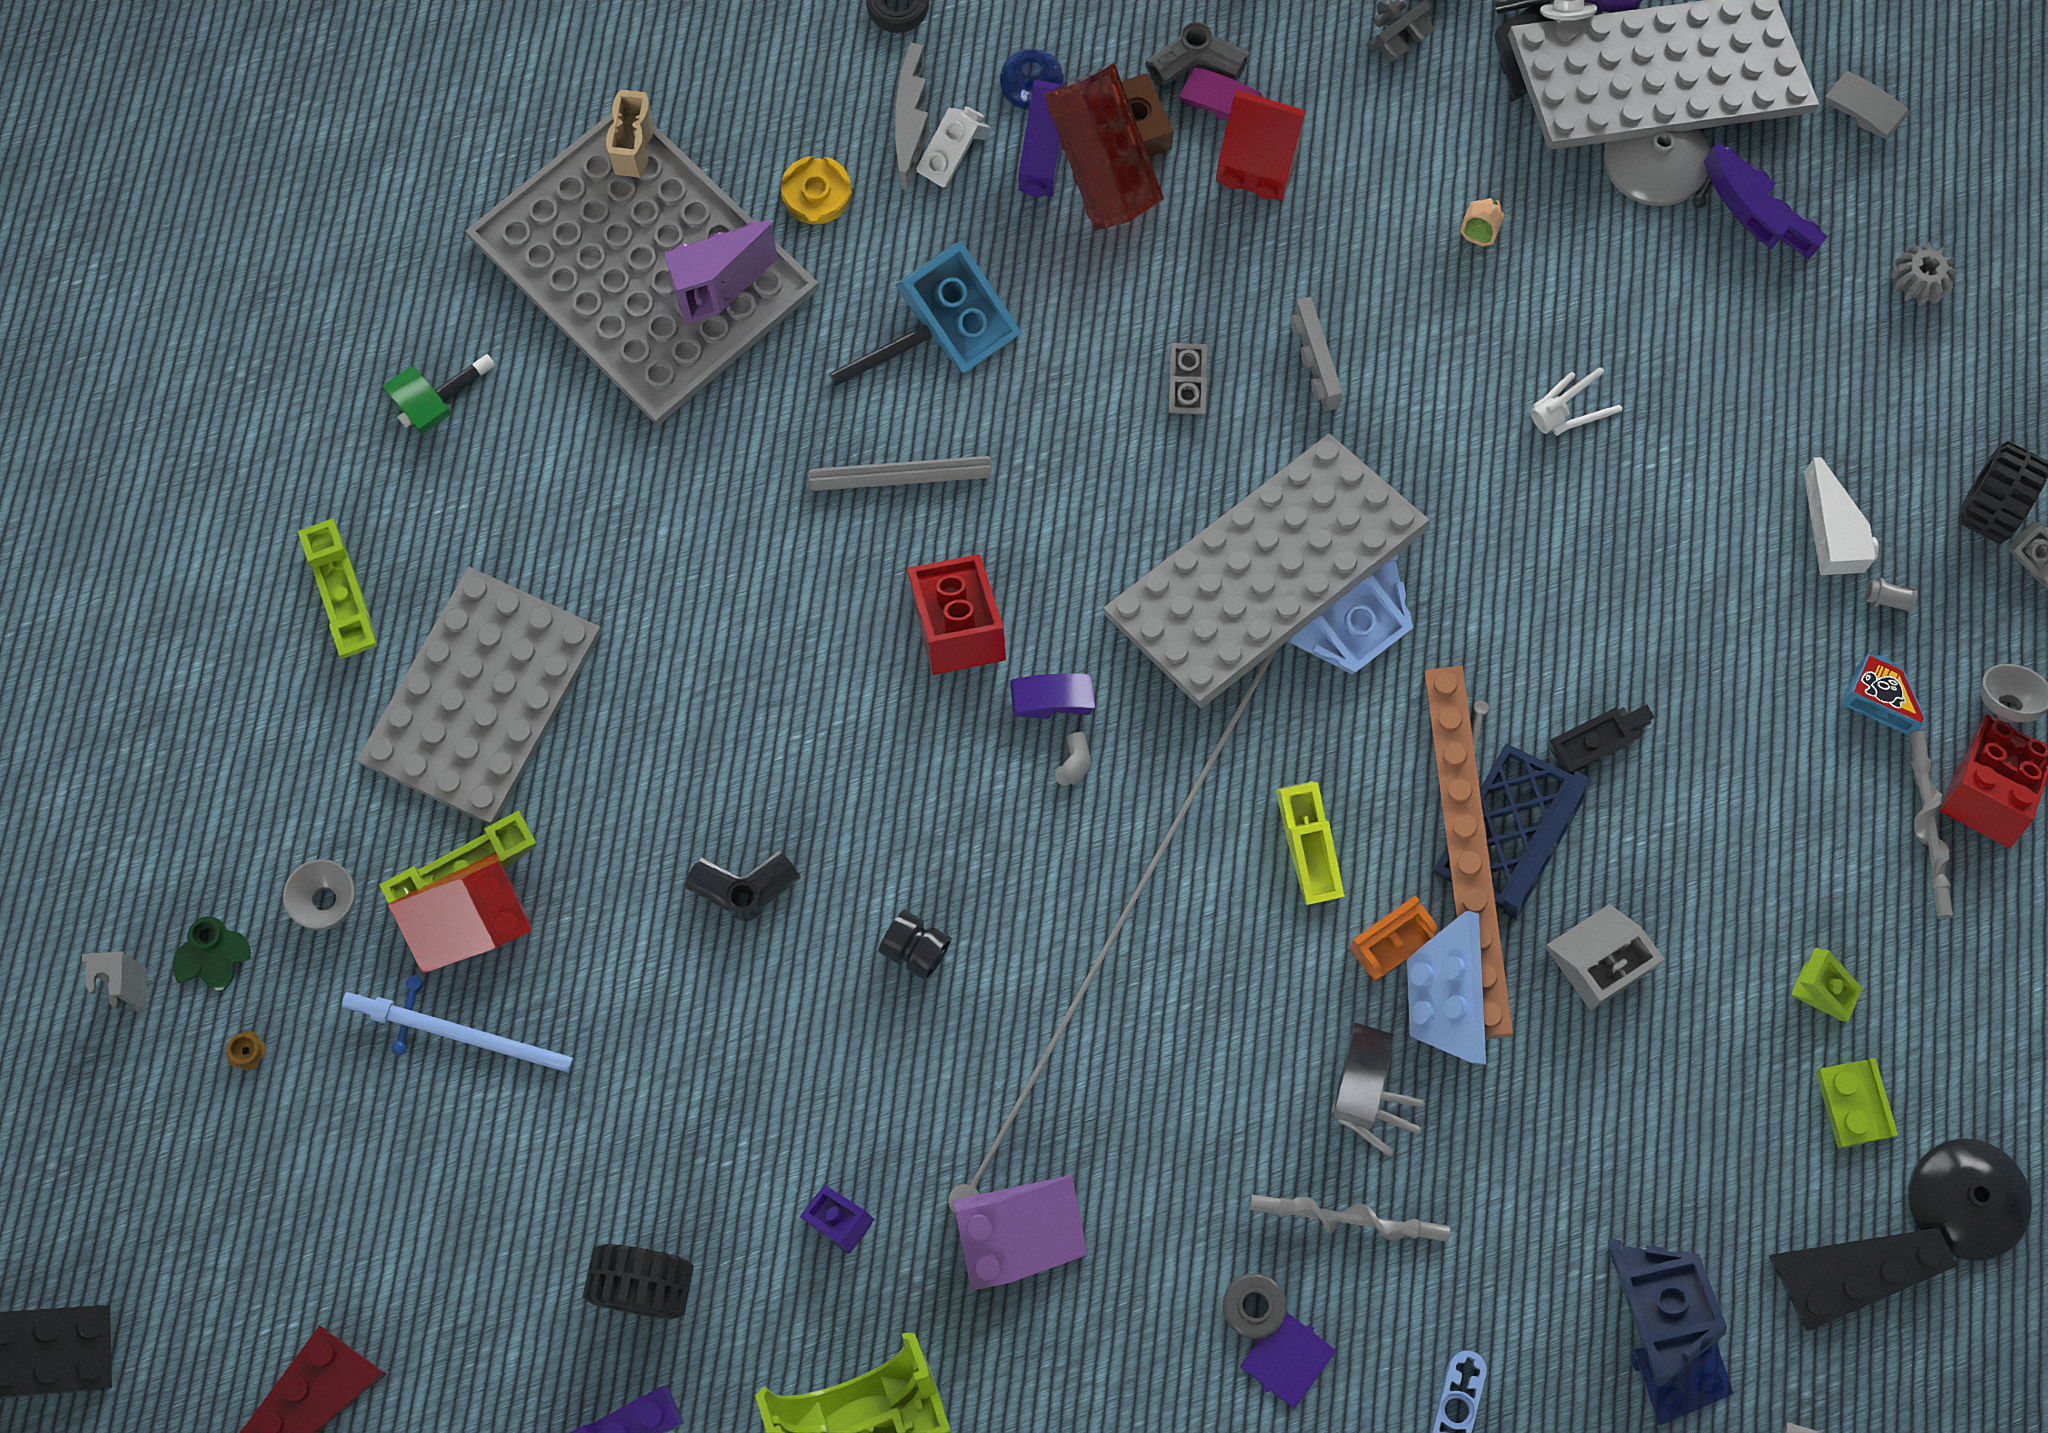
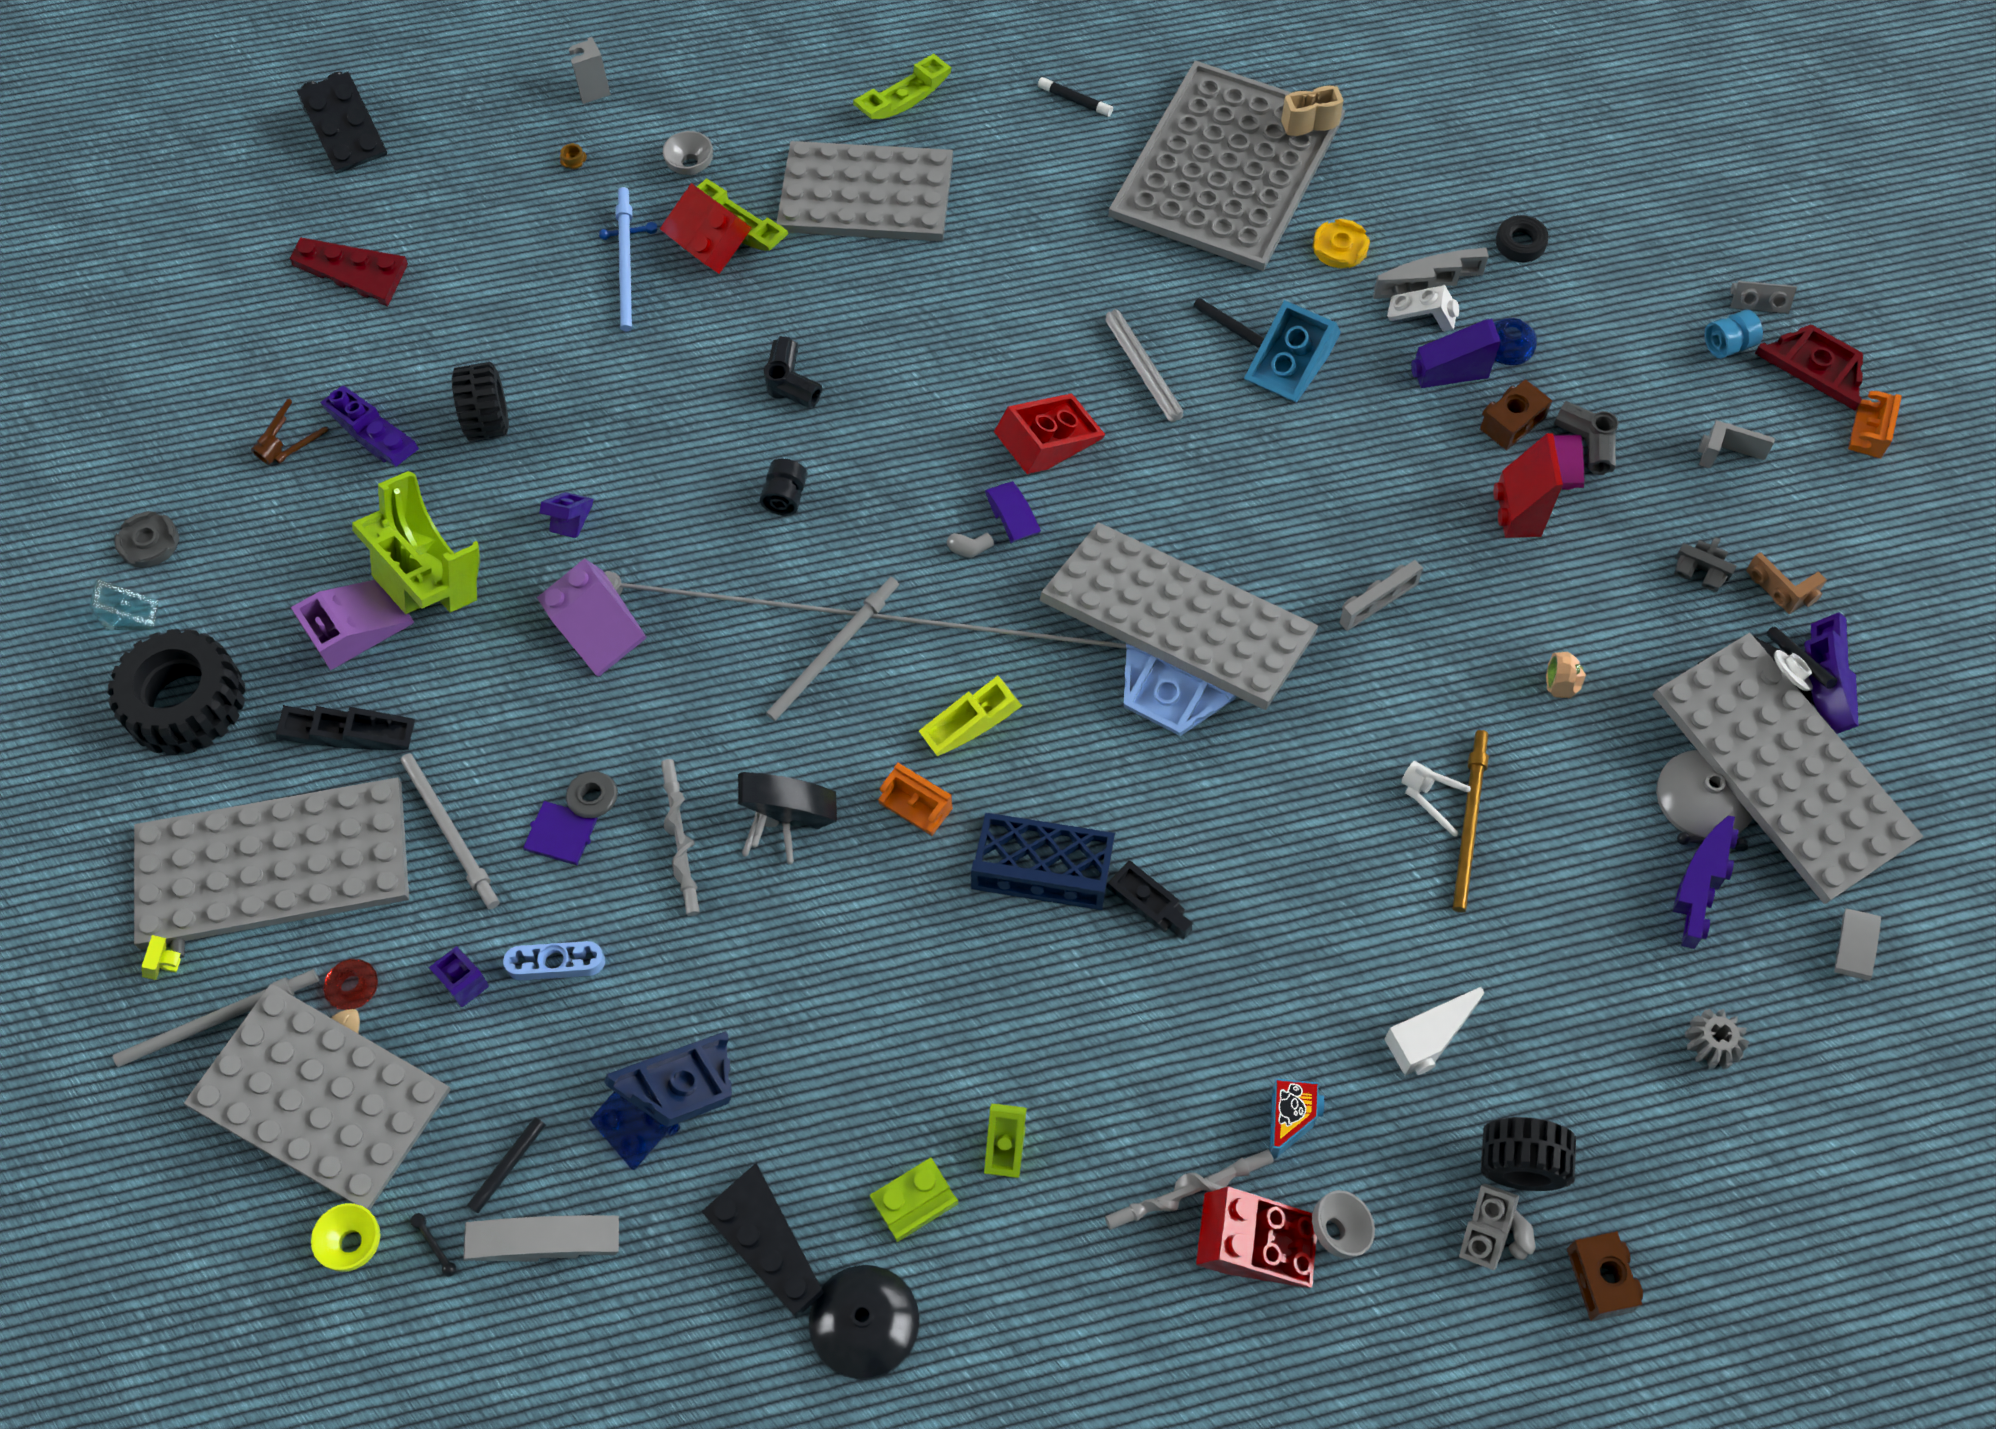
camera: 70 degrees right, 10 degrees down
dark green plate [173,916,251,992] -> none
green slope [382,366,452,436] -> none
medium lavender slope [664,219,778,324] -> none
clear red slope [1044,63,1164,231] -> none
light grey slope [1169,343,1207,415] -> none
light blue wing [1407,911,1486,1065] -> none
nougat plate [1425,665,1513,1040] -> none
light grey hinge [1472,701,1489,753] -> none
light grey slope [1545,904,1665,1011] -> none
light grey pin [1865,578,1917,612] -> none
none -> light grey bar [766,577,899,721]
none -> pearl gold bar [1452,730,1489,912]

